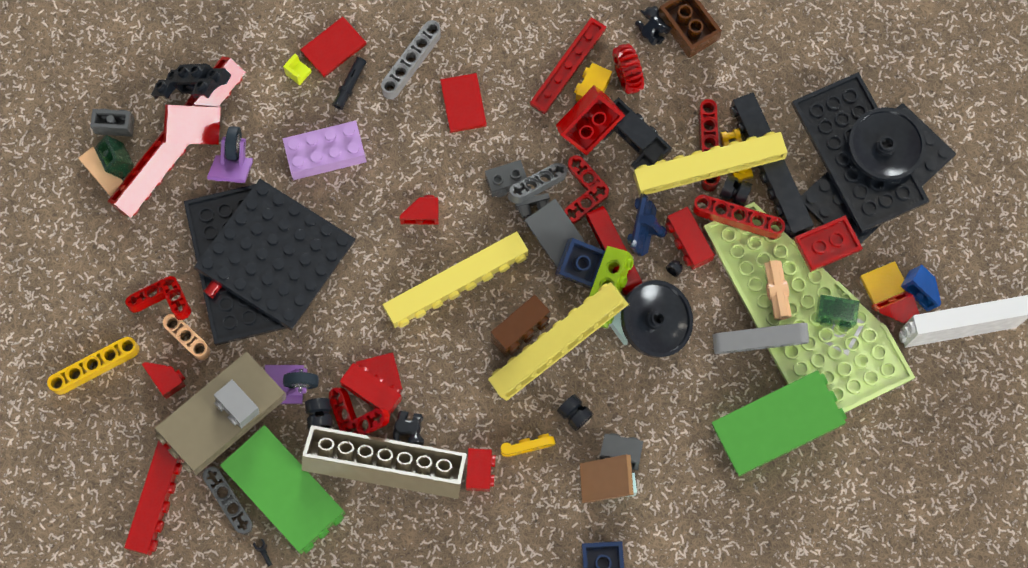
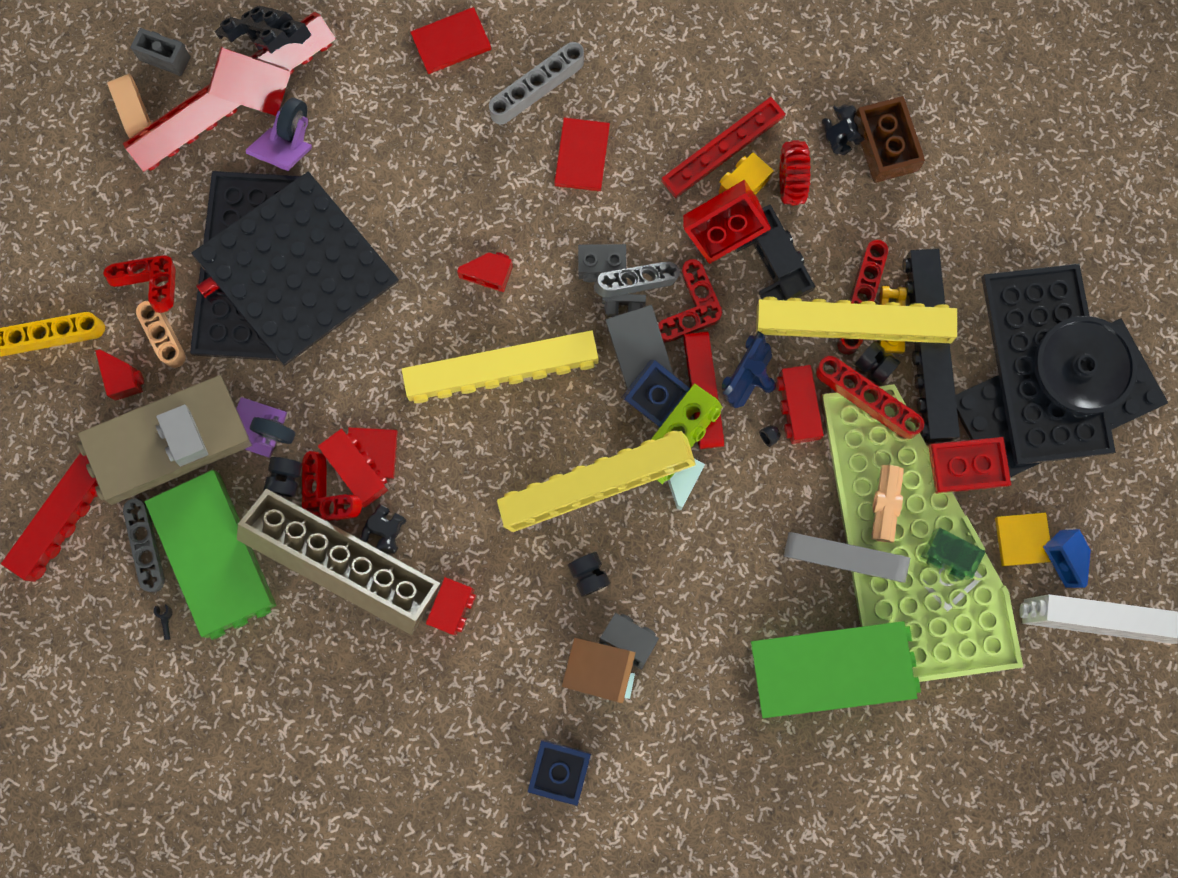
camera: 20 degrees right, 5 degrees up
clear green brick [94,135,134,179] -> none
lavender brick [282,121,366,180] -> none
neon yellow panel [283,54,312,85] -> none
black pin [332,57,367,110] -> none
reddish brown brick [491,294,550,358] -> none
yellow plate [501,433,556,457] -> none
black dish [621,280,693,358] -> none
red slope [871,291,919,323] -> none

